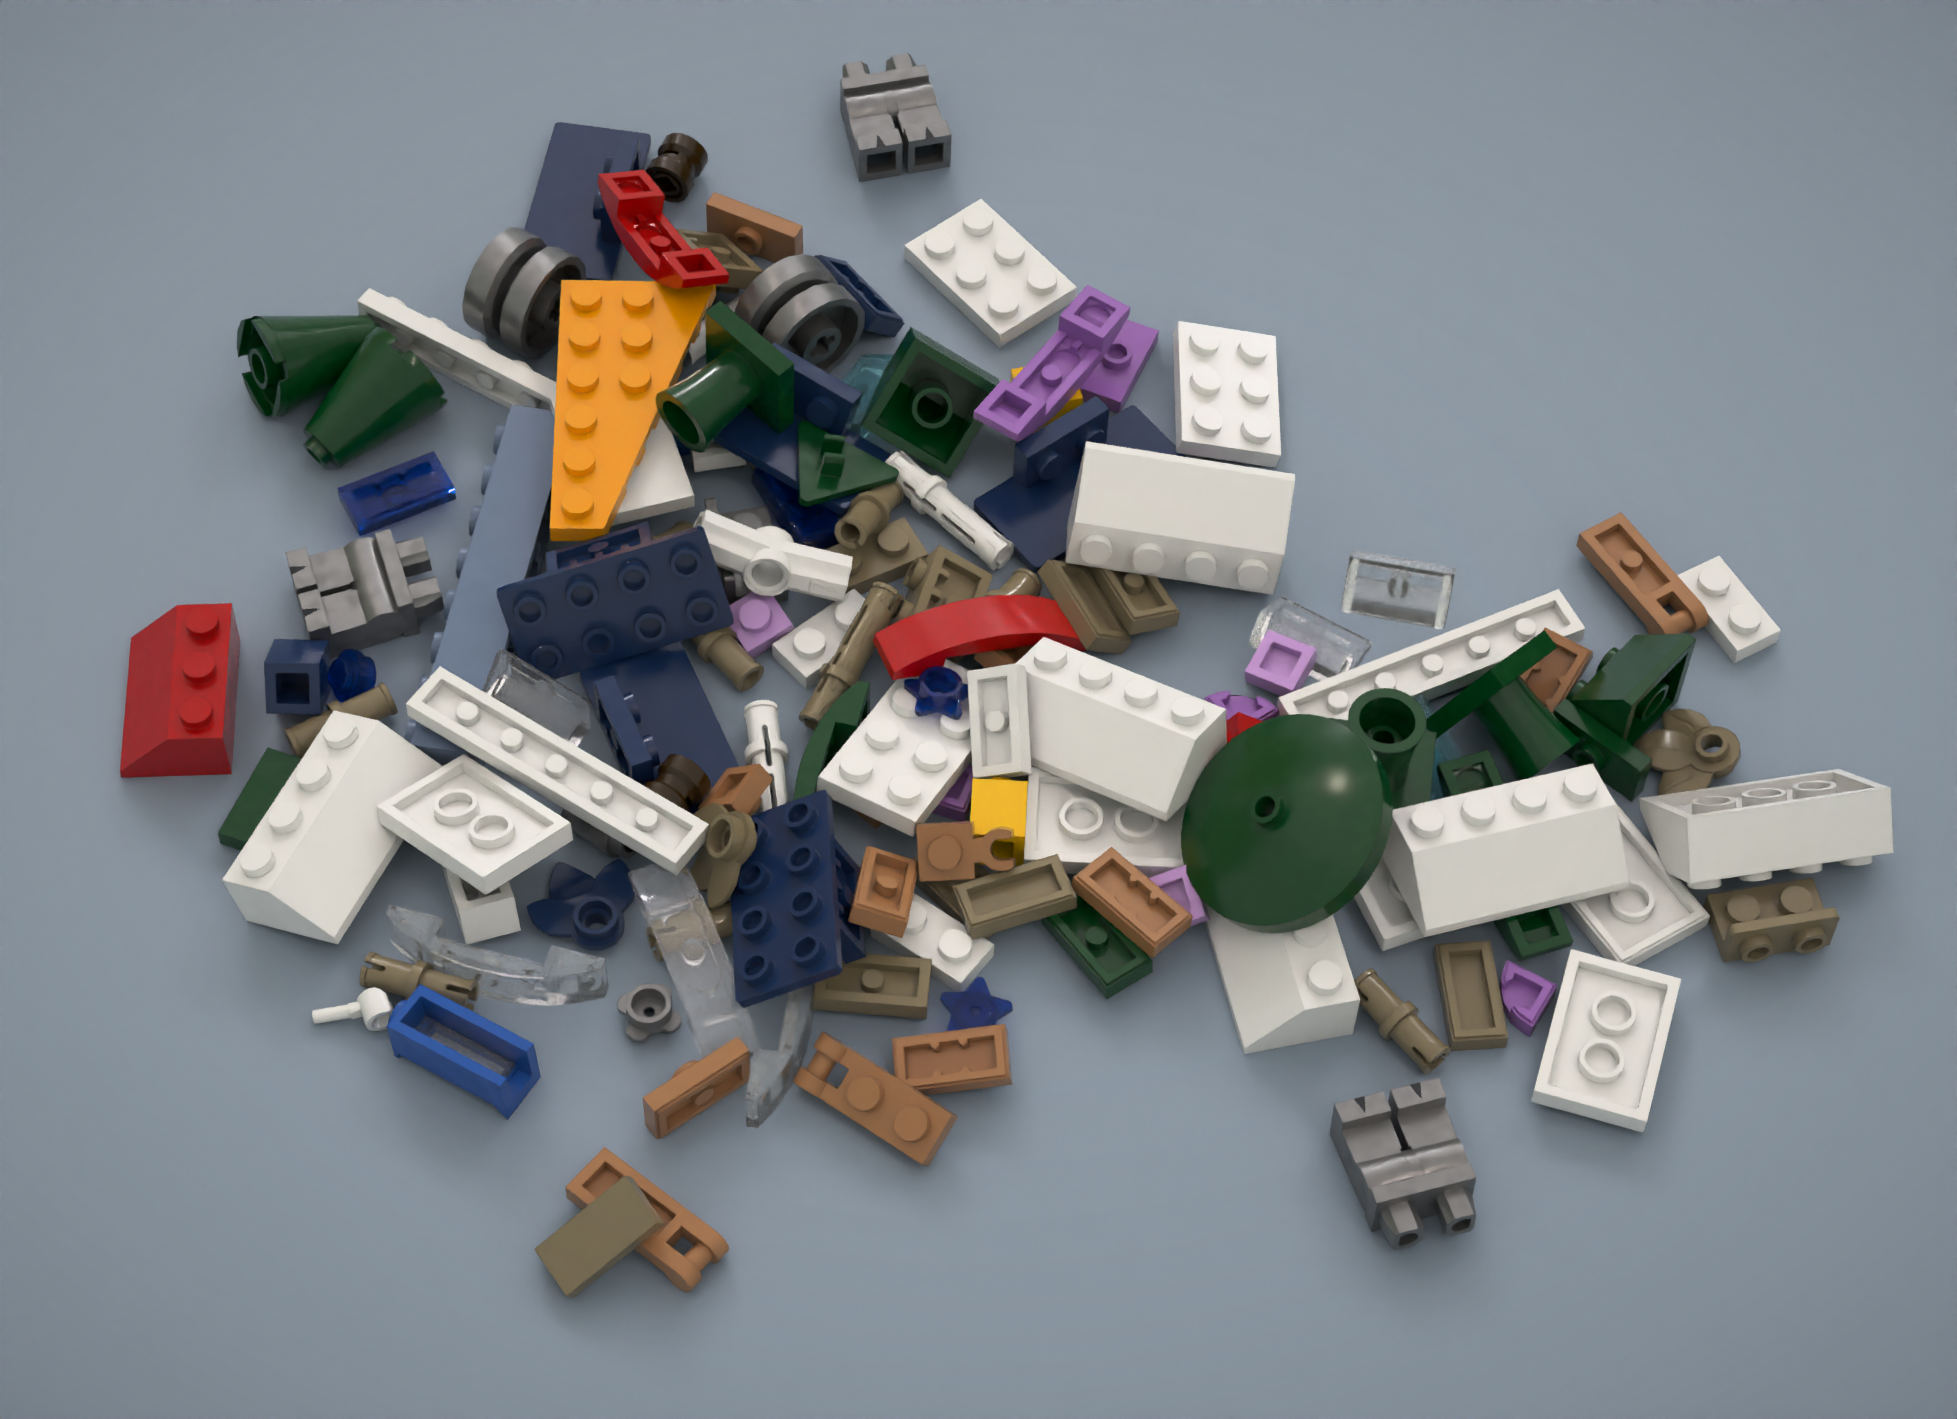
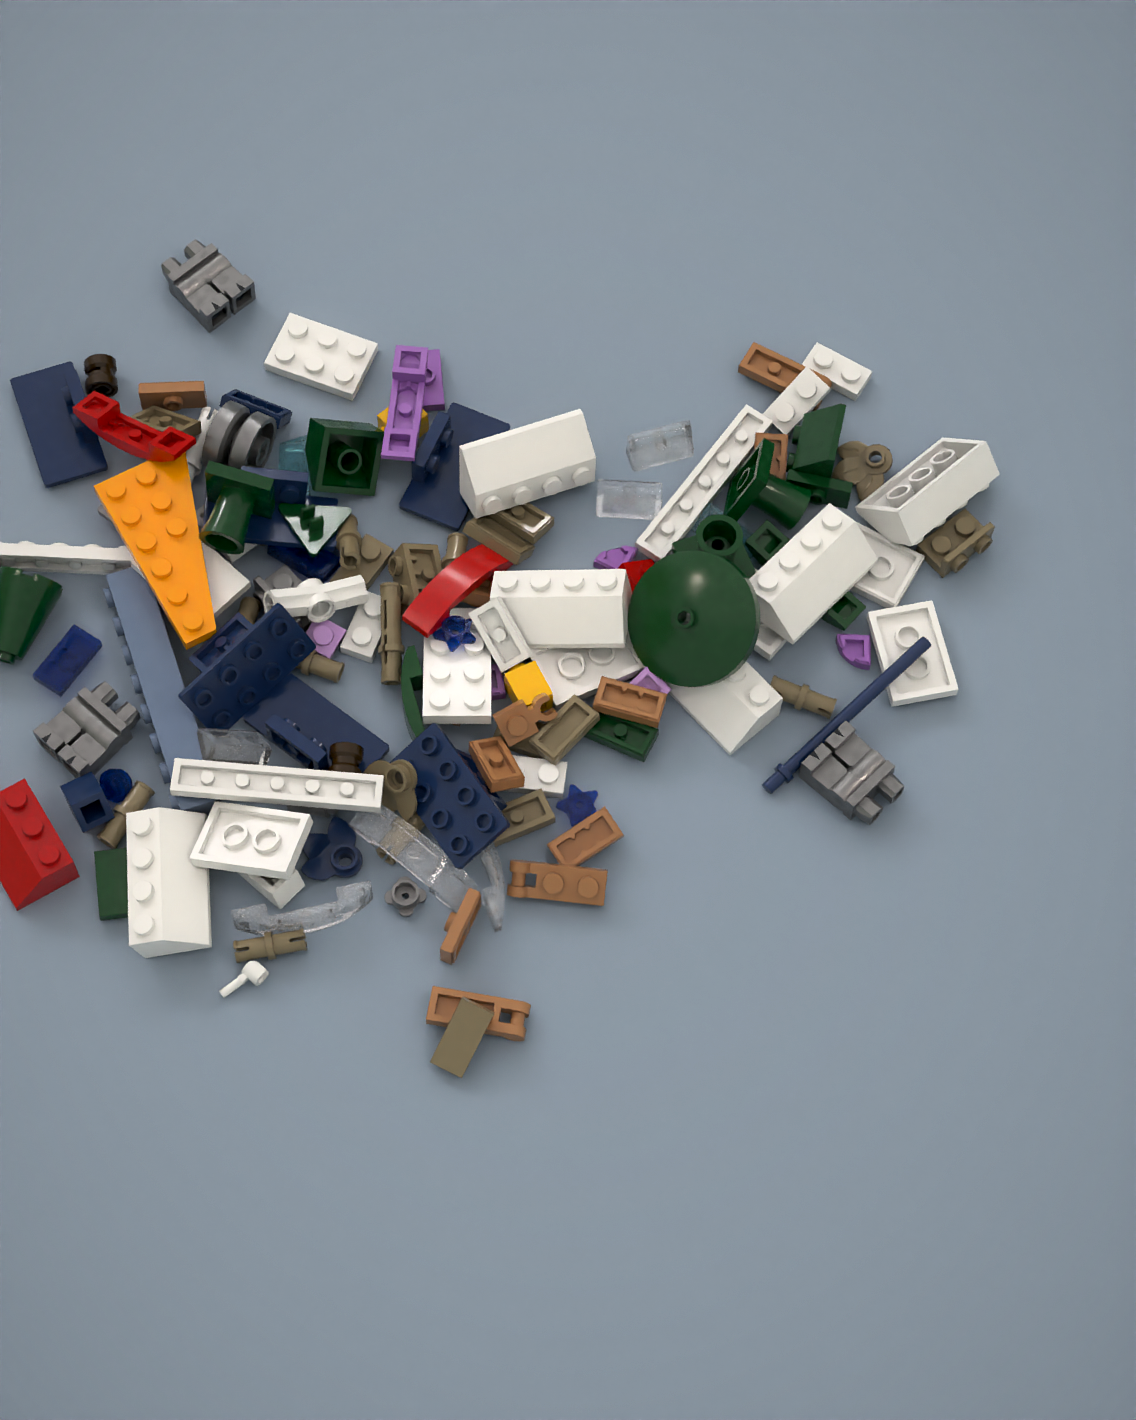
camera: 30 degrees left, 10 degrees up
blue window [386,984,541,1120] -> none
flat silver wheel [462,227,586,358] -> none
medium nougat plate [698,764,773,816] -> none
white pin [744,700,790,814] -> none
white pin [885,450,1015,570] -> none
white plate [1173,321,1281,468] -> none
lavender plate [1244,630,1317,696] -> none
dark tan tile [1433,940,1508,1051] -> none
none -> dark blue bar [762,636,931,794]
none -> white plate [763,366,831,436]

